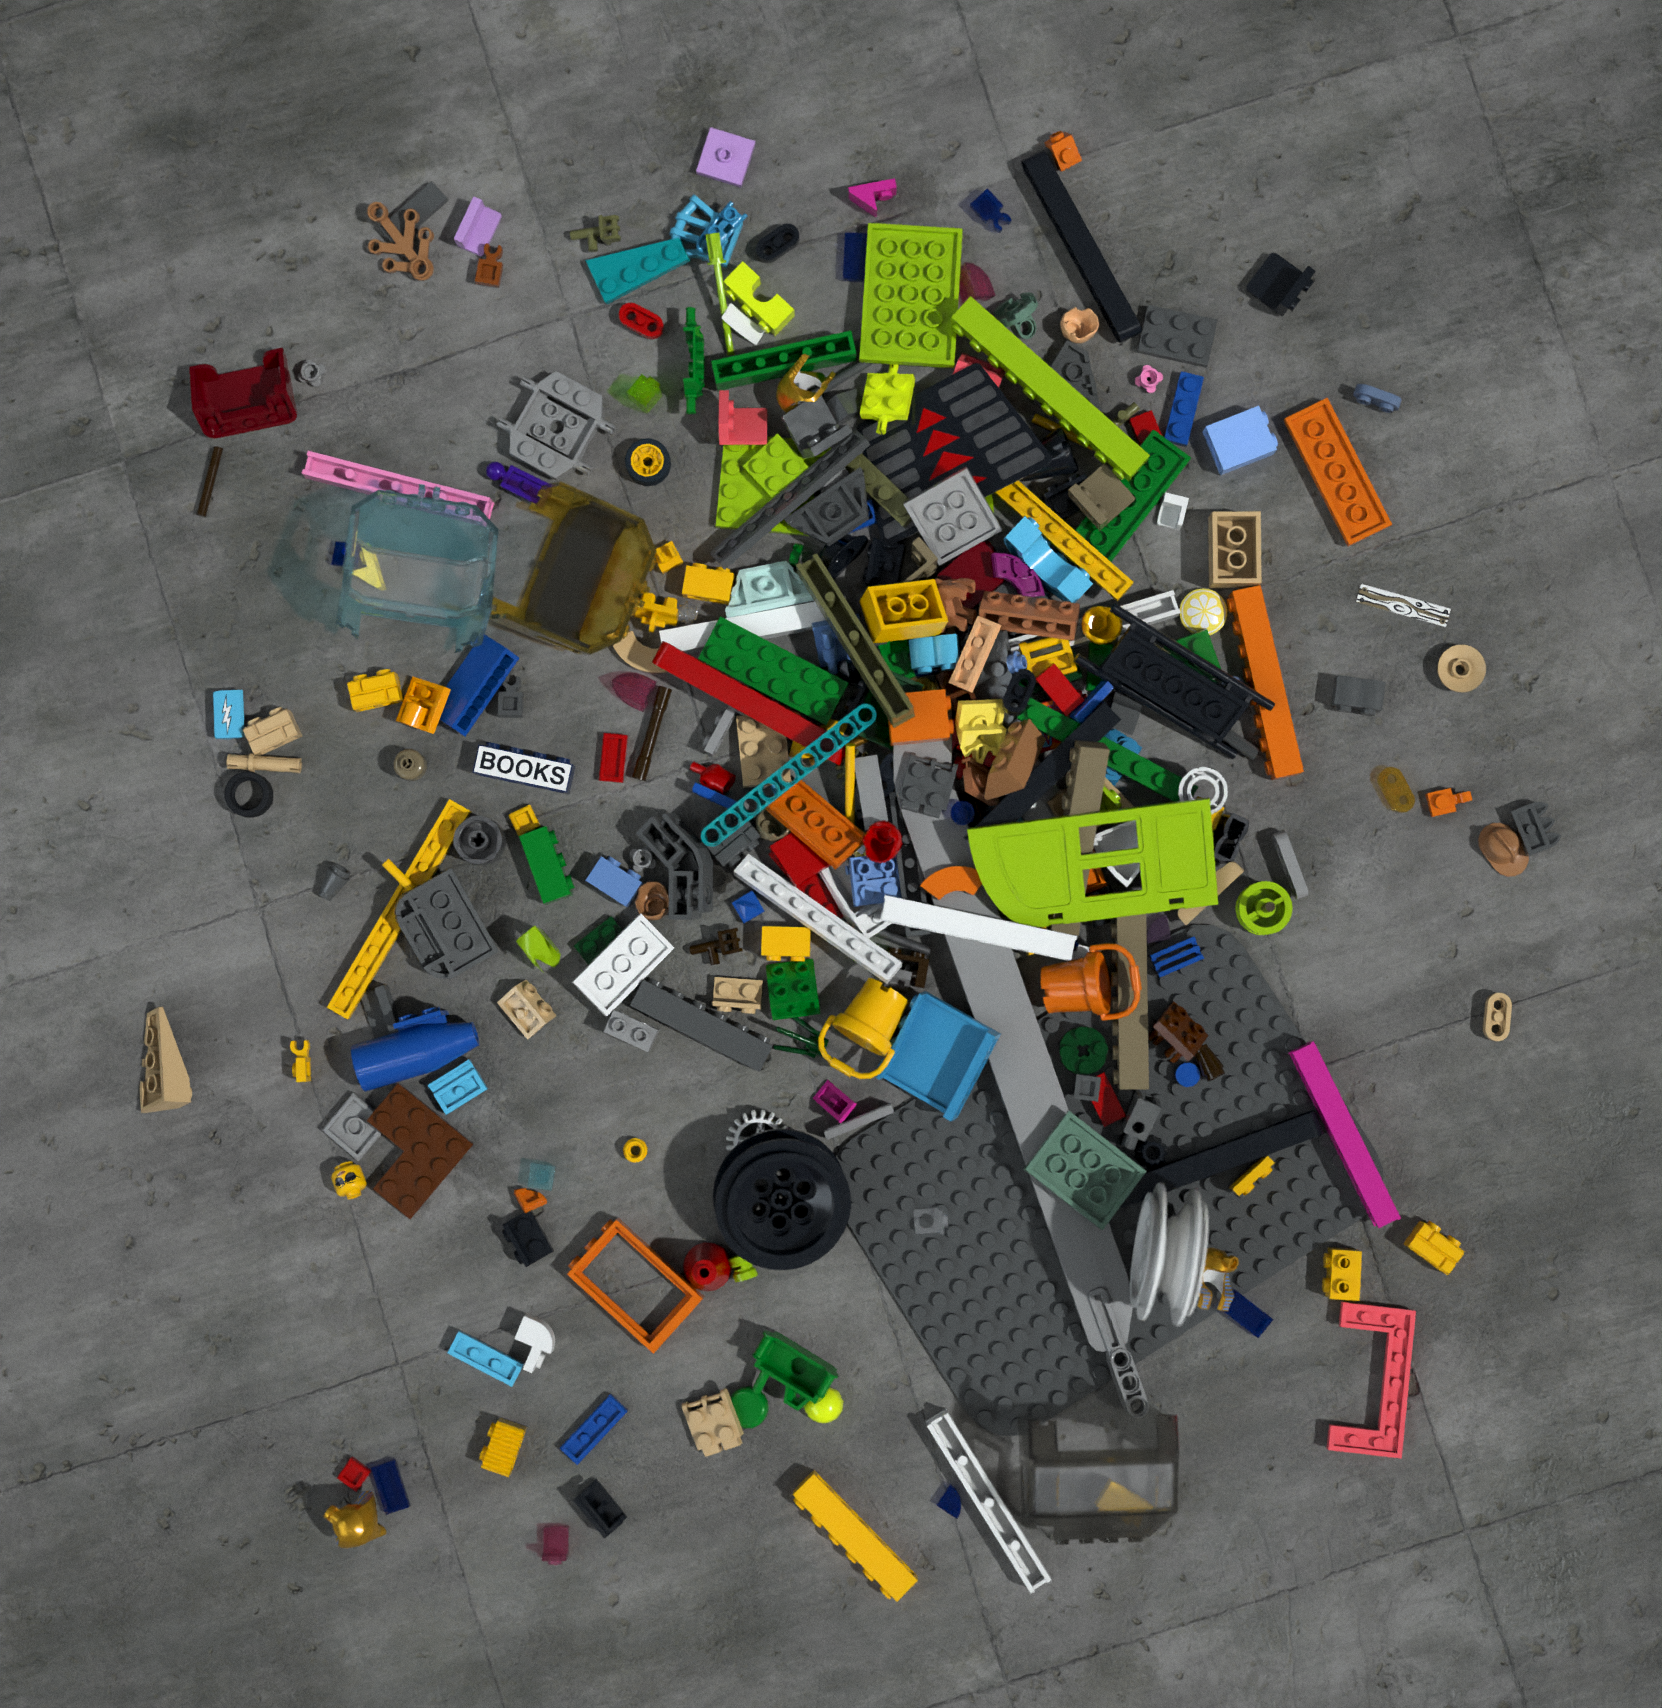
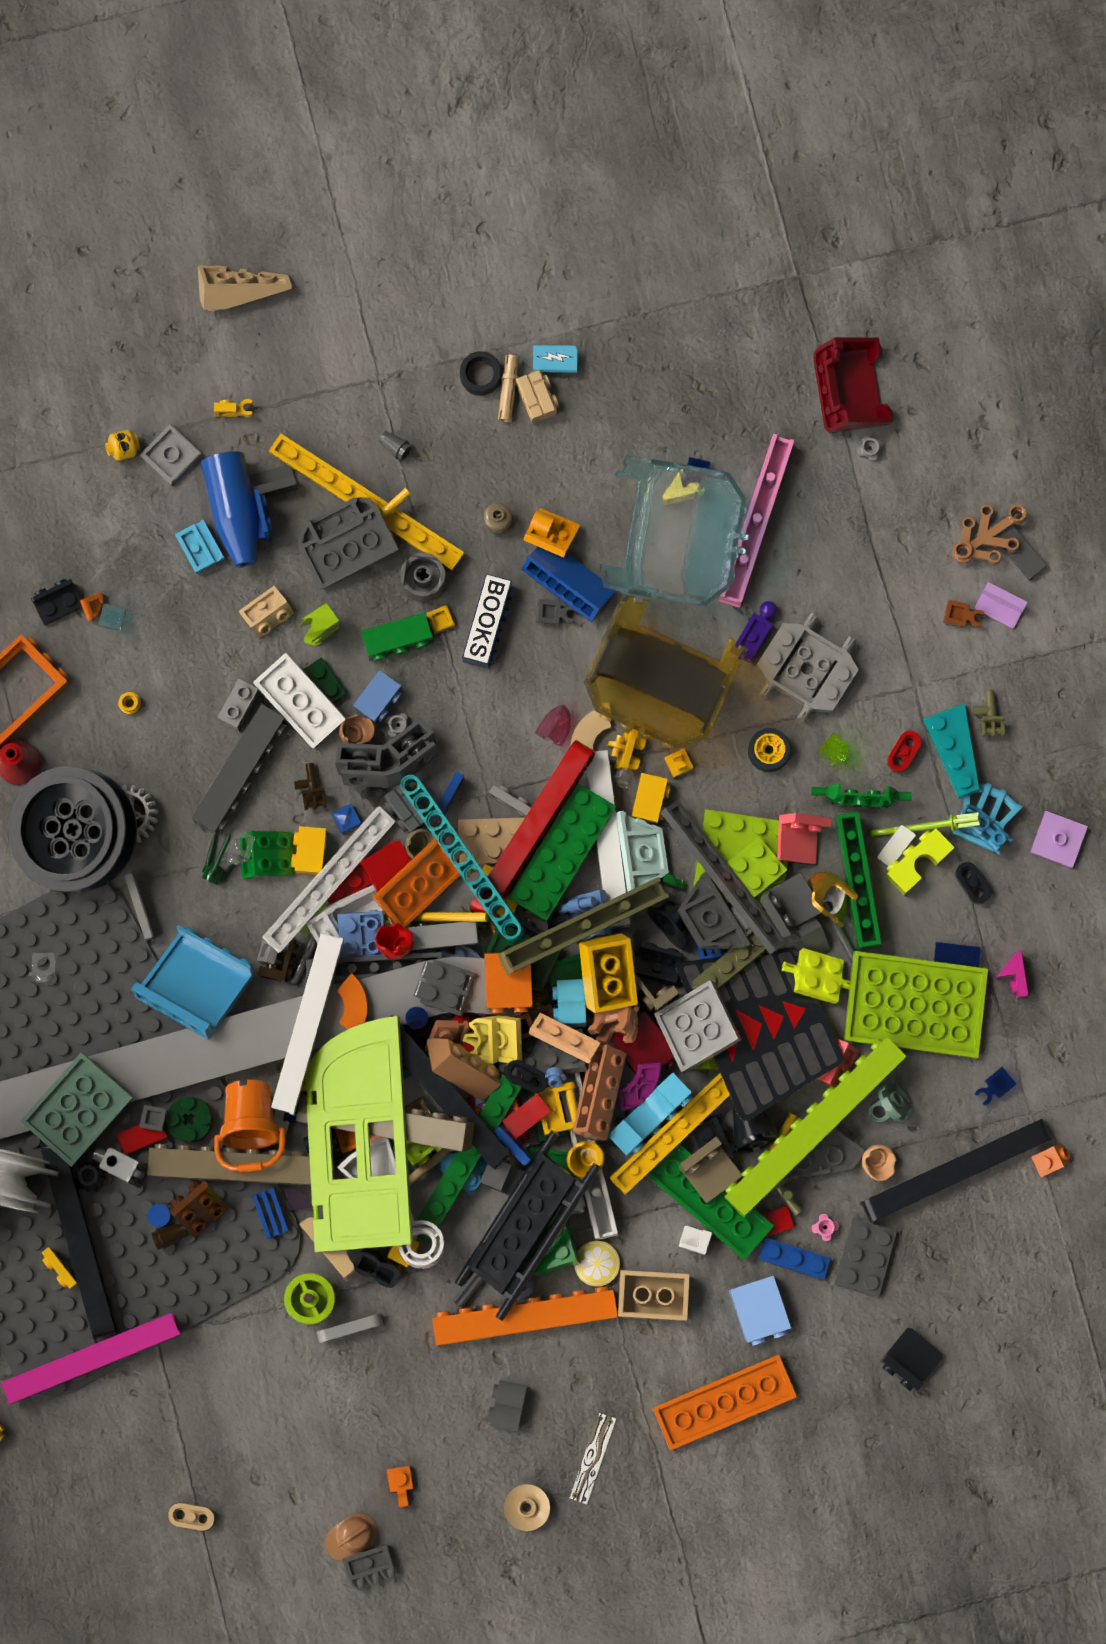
camera: 85 degrees right, 5 degrees down
dark brown bar [196,446,223,517] -> none
yellow brick [347,669,403,712] -> none
reddish brown plate [367,1083,474,1219] -> none
red tile [599,733,628,783] -> none
dark brown piece [632,686,672,781] -> none
red piece [690,761,736,795] -> none
tan bracket [712,977,763,1014] -> none
lime wheel [728,1255,758,1283] -> none
dark pink slope [813,1080,857,1123] -> none
yellow piece [818,978,909,1079] -> none
clear pink brick [959,262,995,304] -> none
sand blue plate [1353,384,1402,413] -> none
clear yellow plate [1377,767,1415,813] -> none
none -> clear bracket [222,830,255,865]

